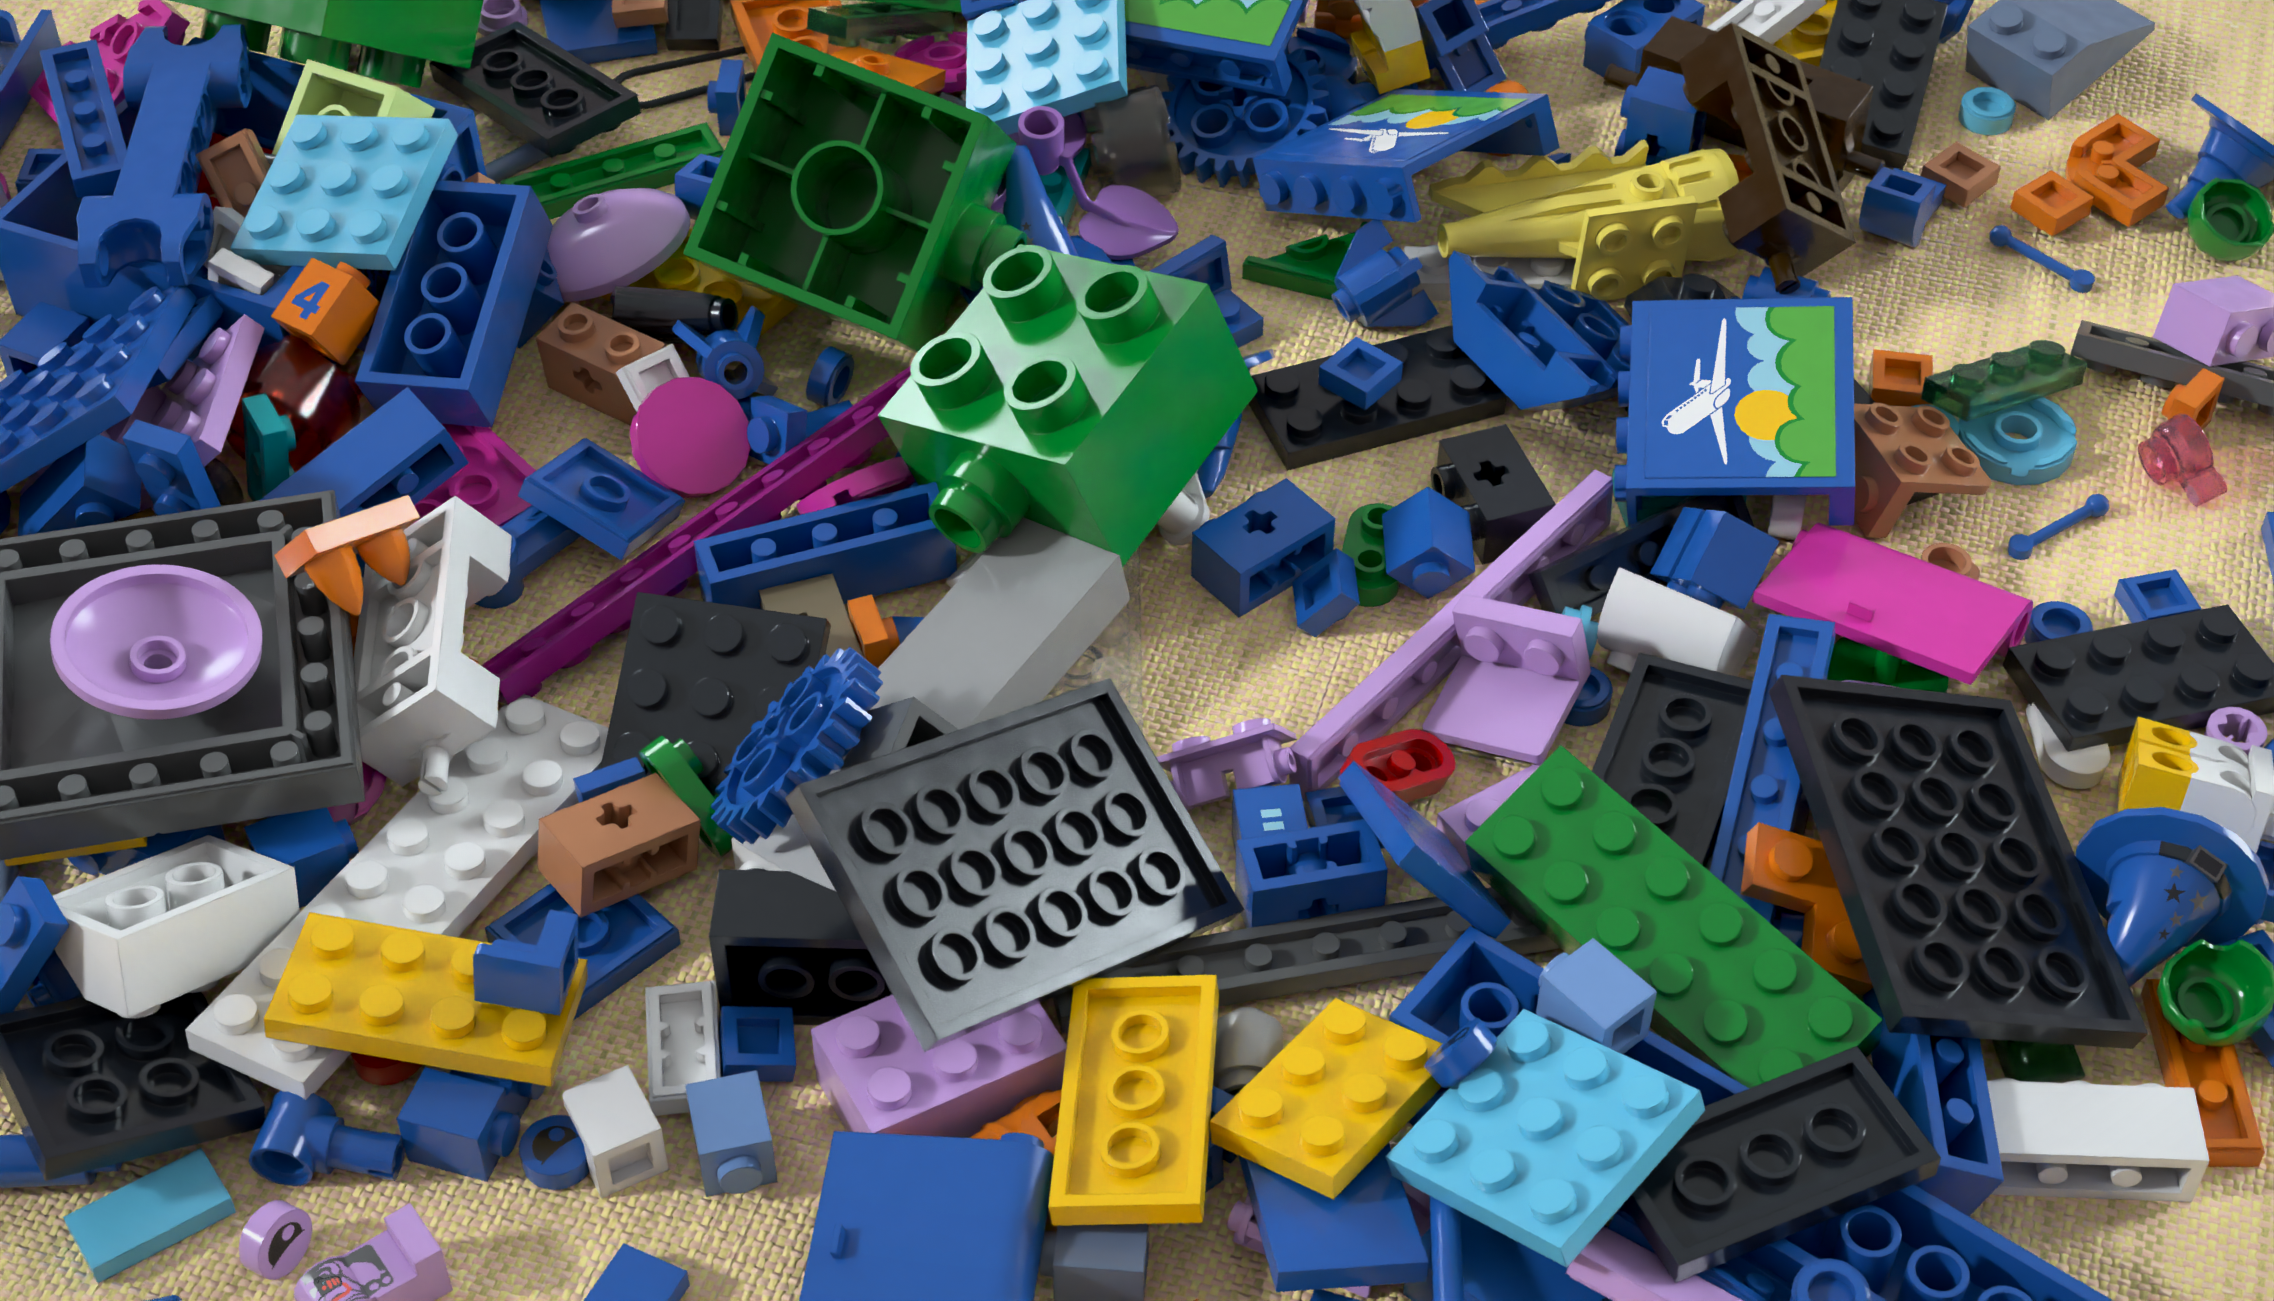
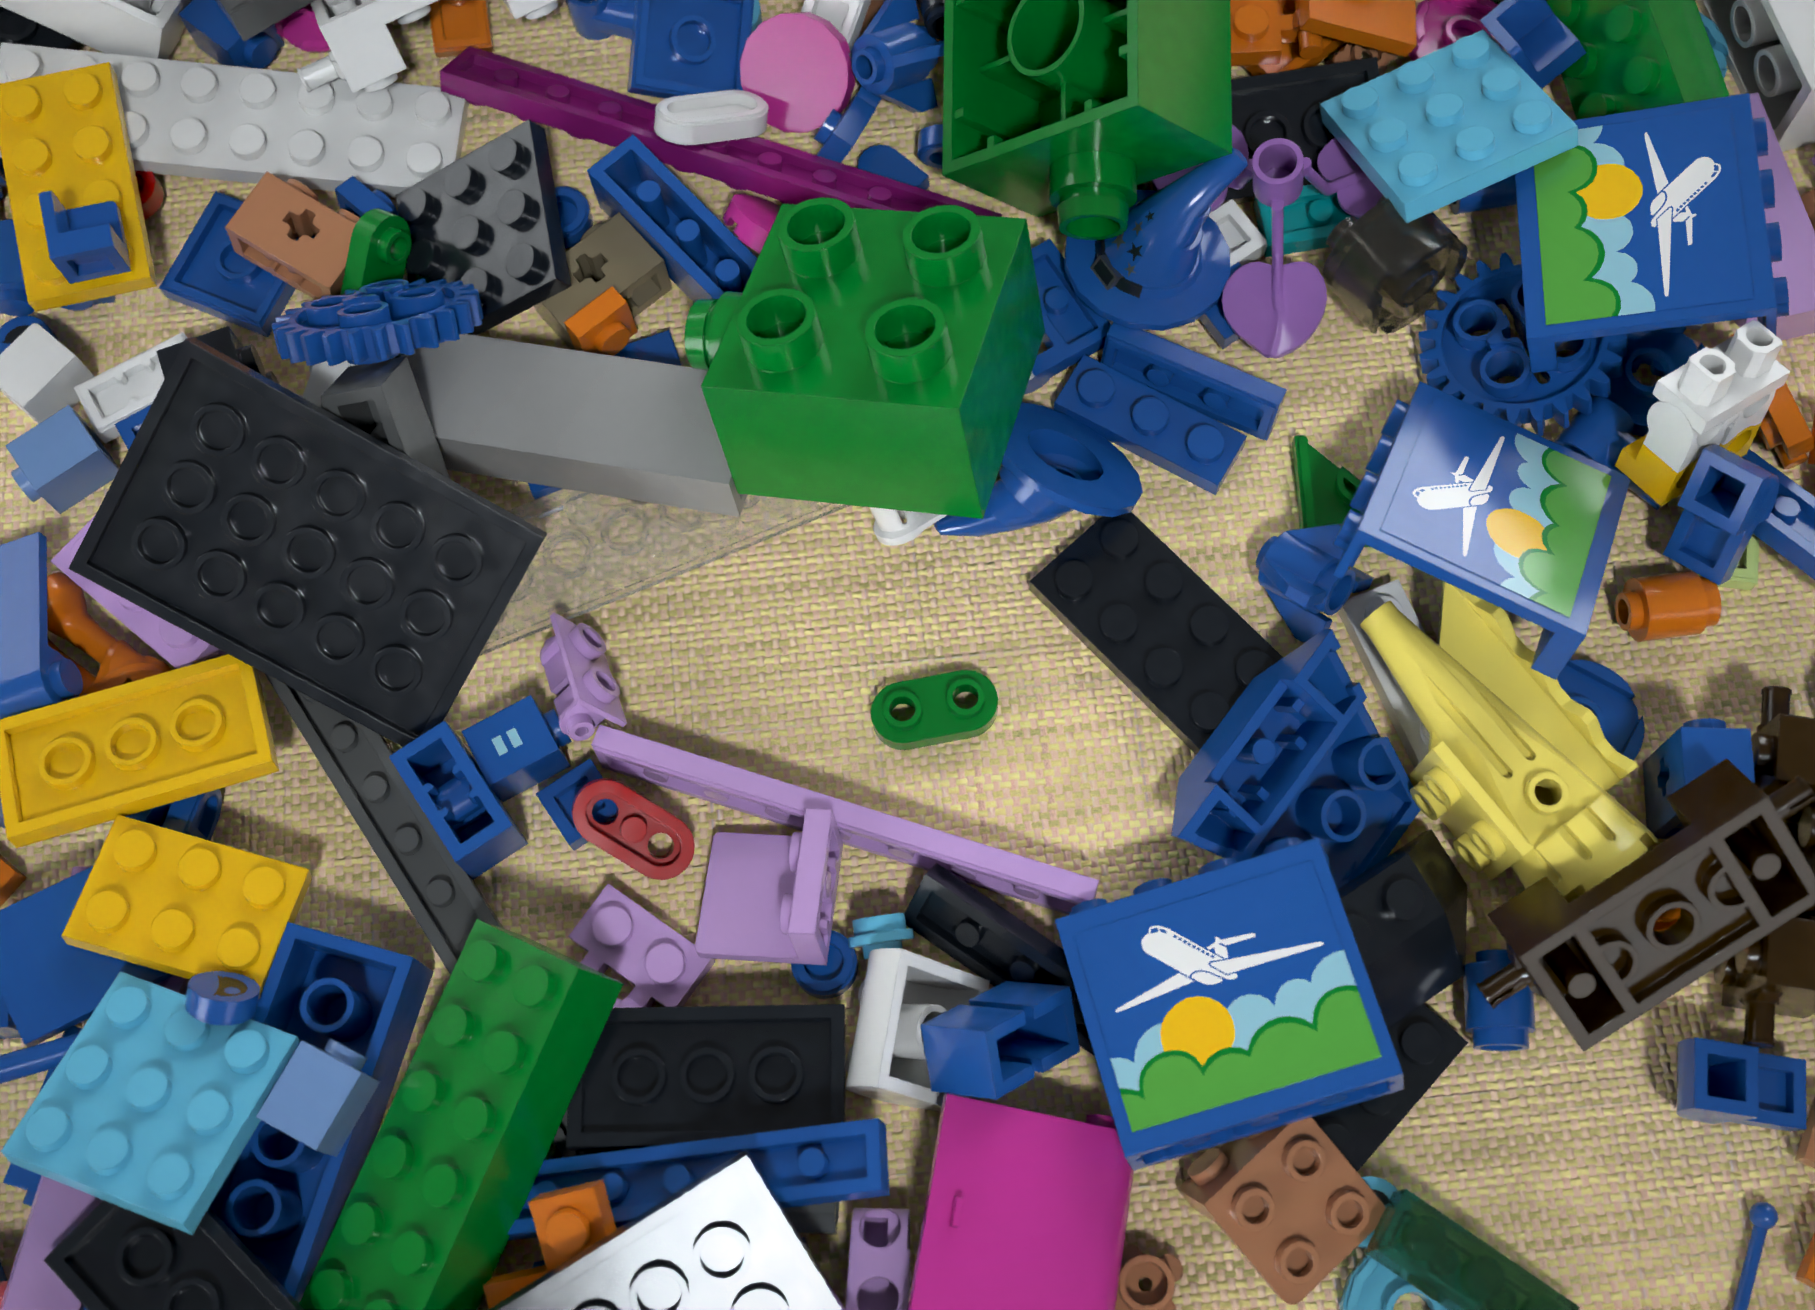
camera: 75 degrees right, 25 degrees up
blue brick [1191,478,1335,617] -> none
light grey brick [1213,1007,1283,1096] -> none
blue plate [1292,548,1360,637] -> none
blue plate [1318,337,1403,410] -> none
blue tile [1338,761,1512,939] -> none
blue brick [1382,487,1475,599] -> none
black brick [1431,424,1556,565] -> none
orange plate [1869,349,1933,407] -> none
none -> white tile [654,90,769,145]

